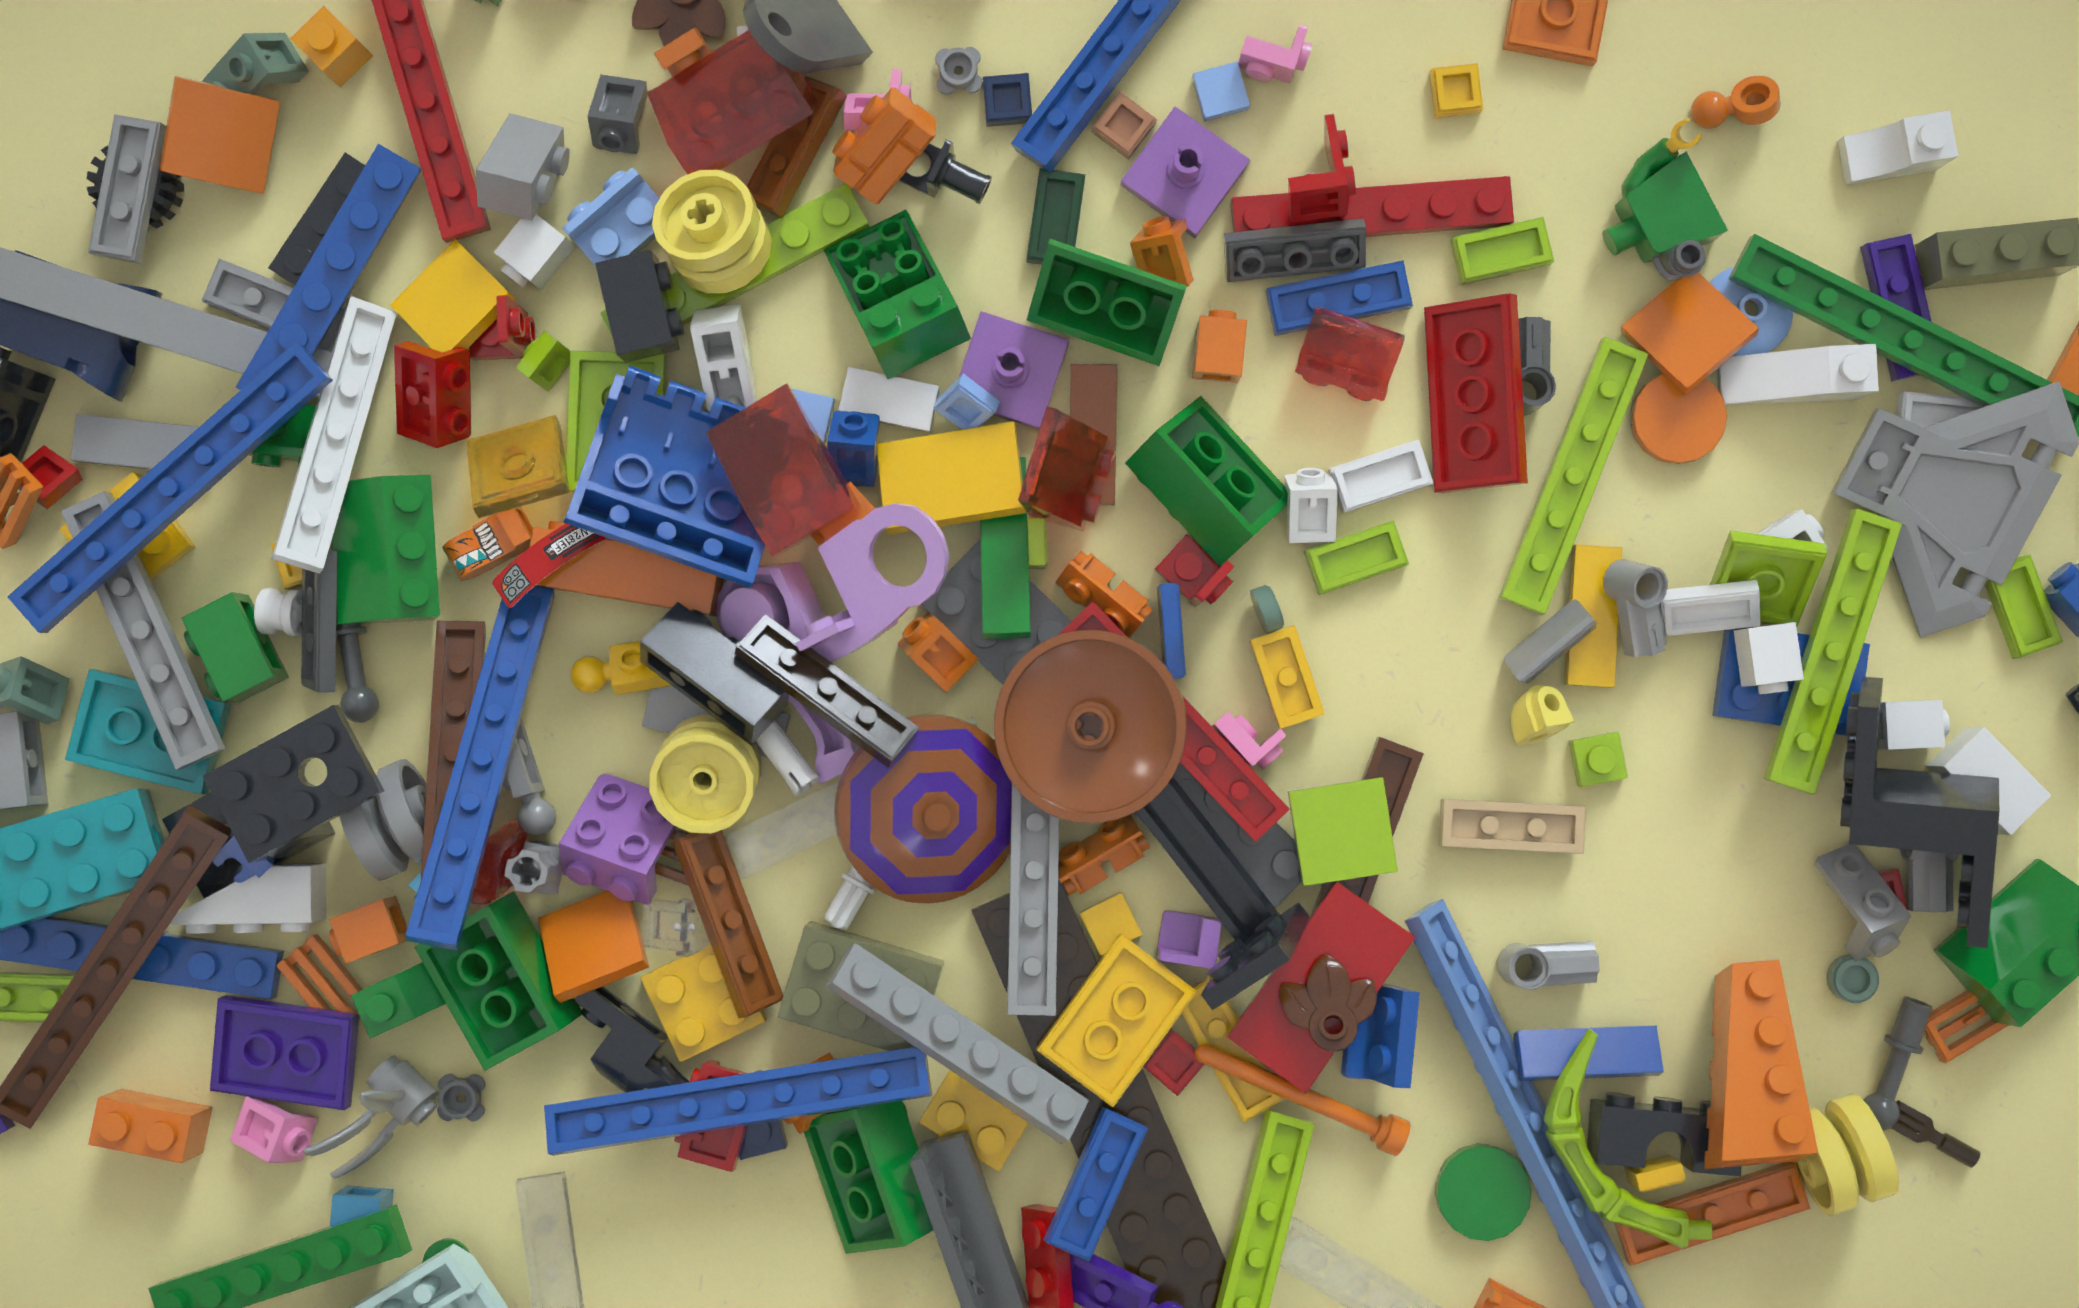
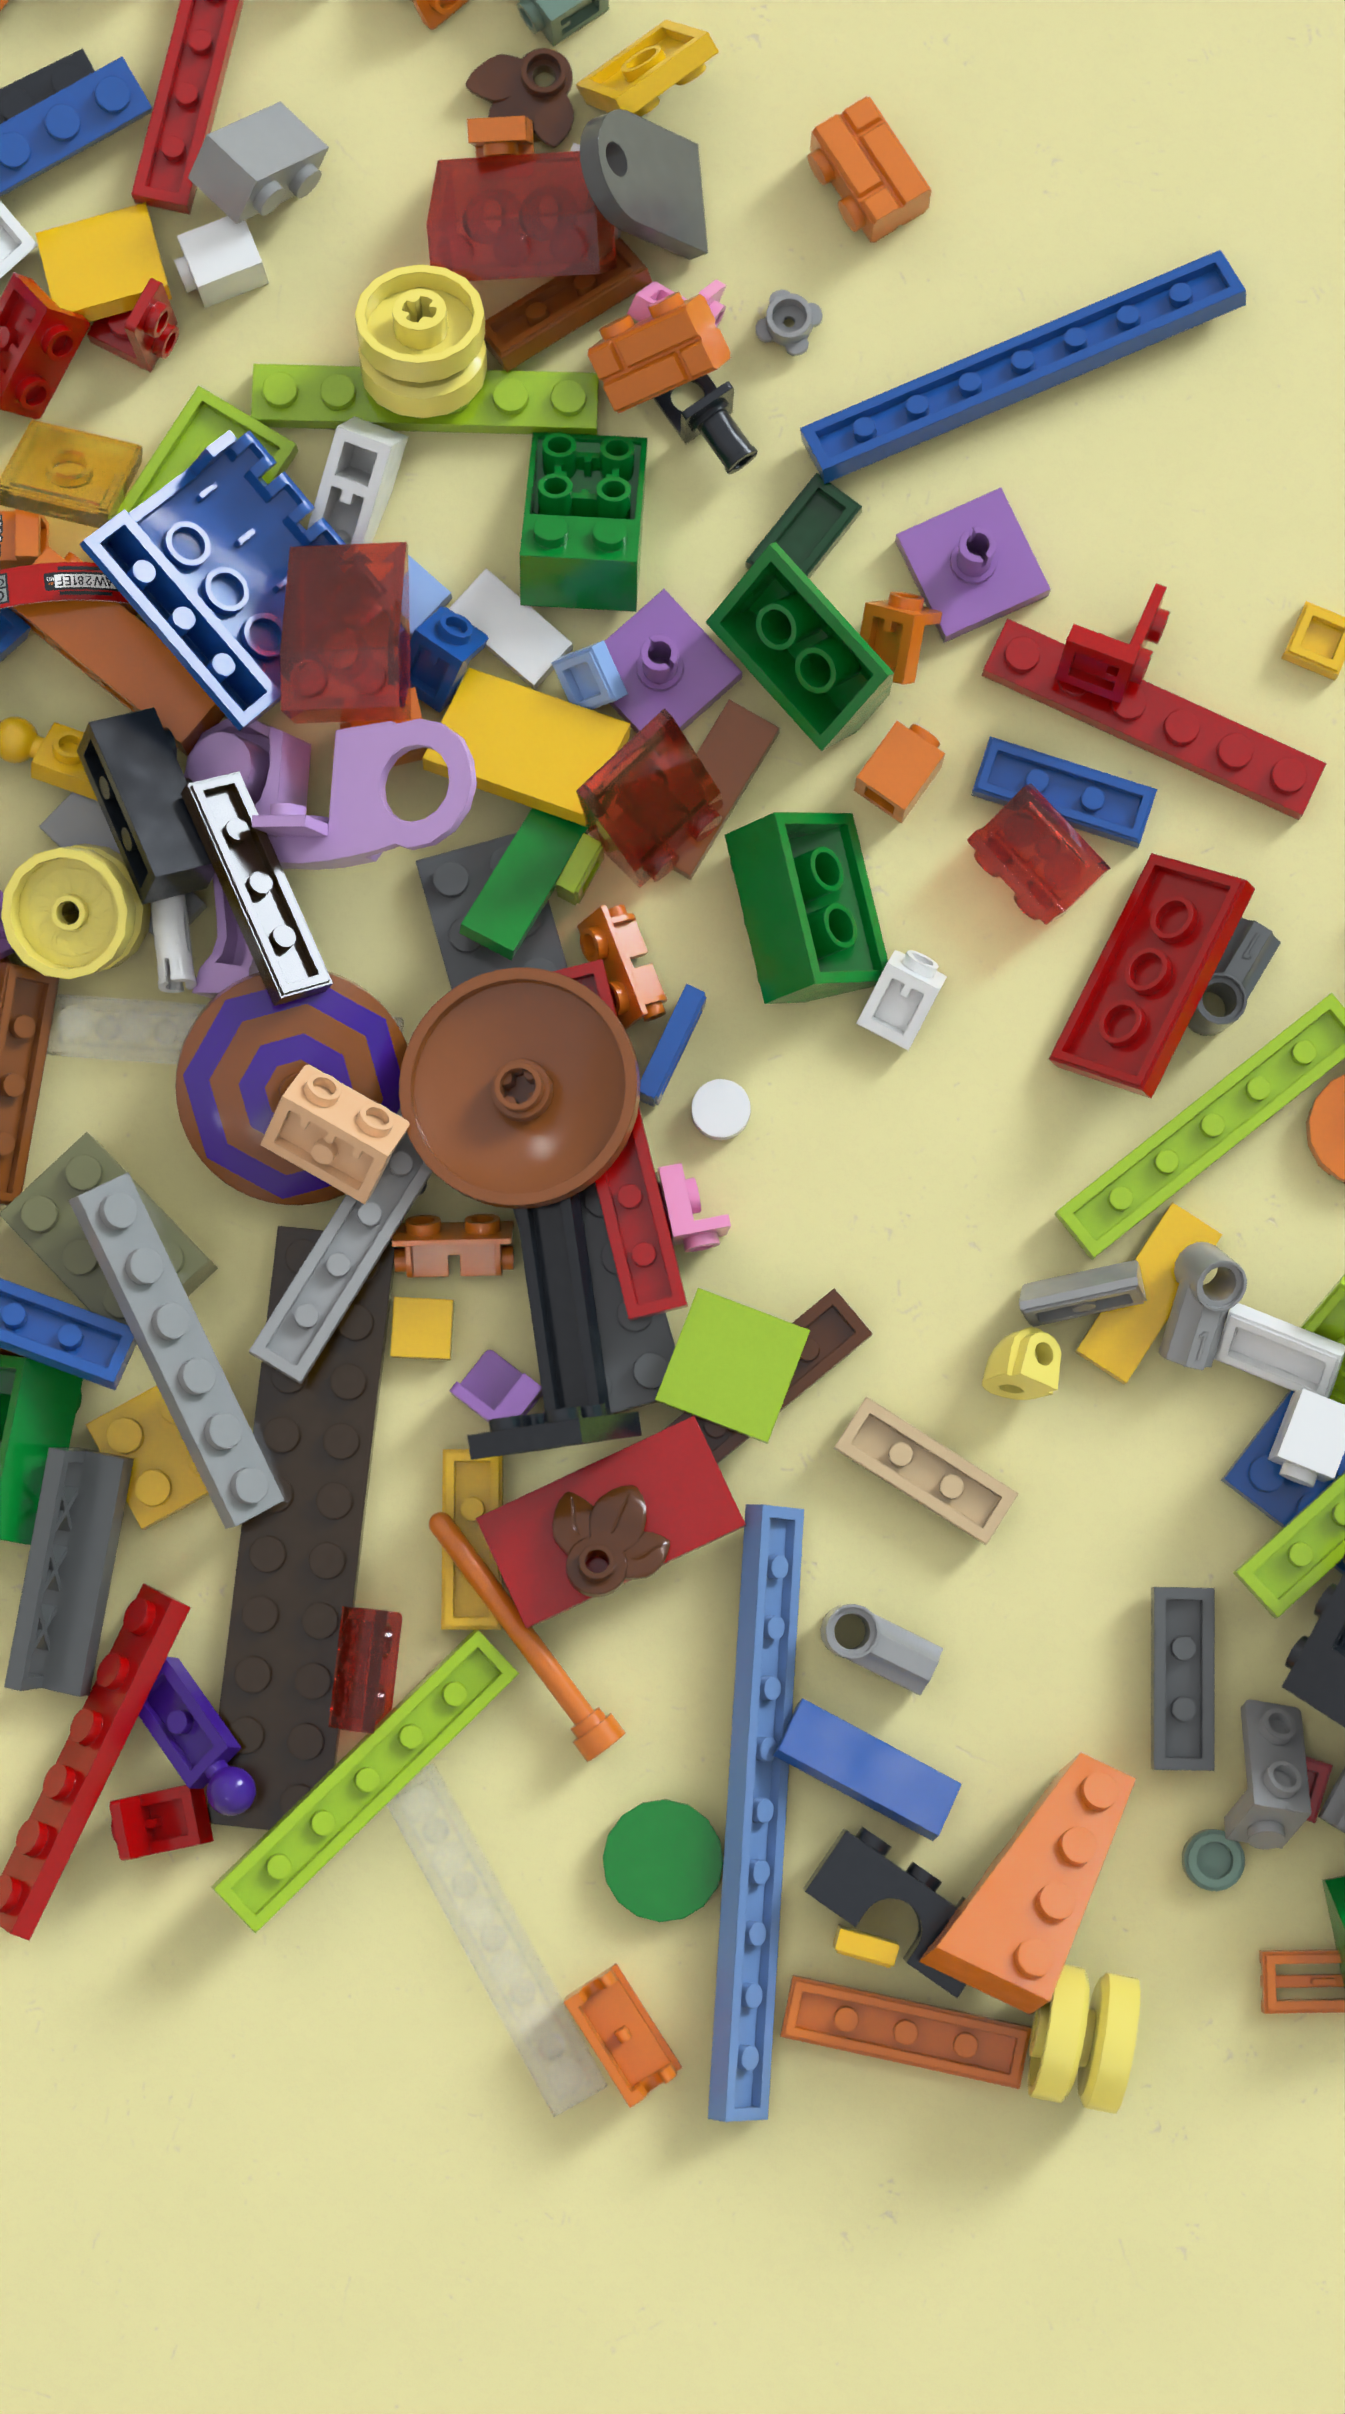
camera: 25 degrees right, 5 degrees down
lime plate [516,331,571,392] -> none
light blue bracket [562,167,660,266] -> none
dark grey bracket [587,74,648,154] -> none
black brick [595,250,684,363] -> none
white axle [824,866,875,931] -> none
orange bracket [897,612,979,693] -> none
dark blue tile [983,73,1032,127] -> none
yellow tile [1036,934,1197,1107] -> none
blue tile [1043,1106,1148,1261] -> none
nougat tile [1092,92,1157,160] -> none
red tile [1143,1028,1205,1096] -> none
red bracket [1154,534,1234,607] -> none
light blue tile [1192,61,1250,122] -> none
dark grey tile [1224,219,1366,282] -> none
bright pink bracket [1238,24,1312,83] -> none
yellow plate [1249,625,1325,729] -> none
sand green tile [1250,584,1284,634] -> none
lime tile [1304,520,1409,595] -> none
white tile [1328,439,1434,514] -> none
blue bracket [1341,984,1420,1088] -> none
lime tile [1450,217,1554,285] -> none
lime animal [1543,1028,1712,1249] -> none
lime plate [1569,732,1628,787] -> none
dark grey pin [1864,997,1932,1131] -> none
dark brown piece [1891,1100,1981,1168] -> none
none -> light nougat bracket [260,1065,410,1204]
none -> clear red bracket [328,1606,402,1733]
none -> white tile [692,1079,751,1140]
none -> dark grey plate [1151,1587,1215,1771]

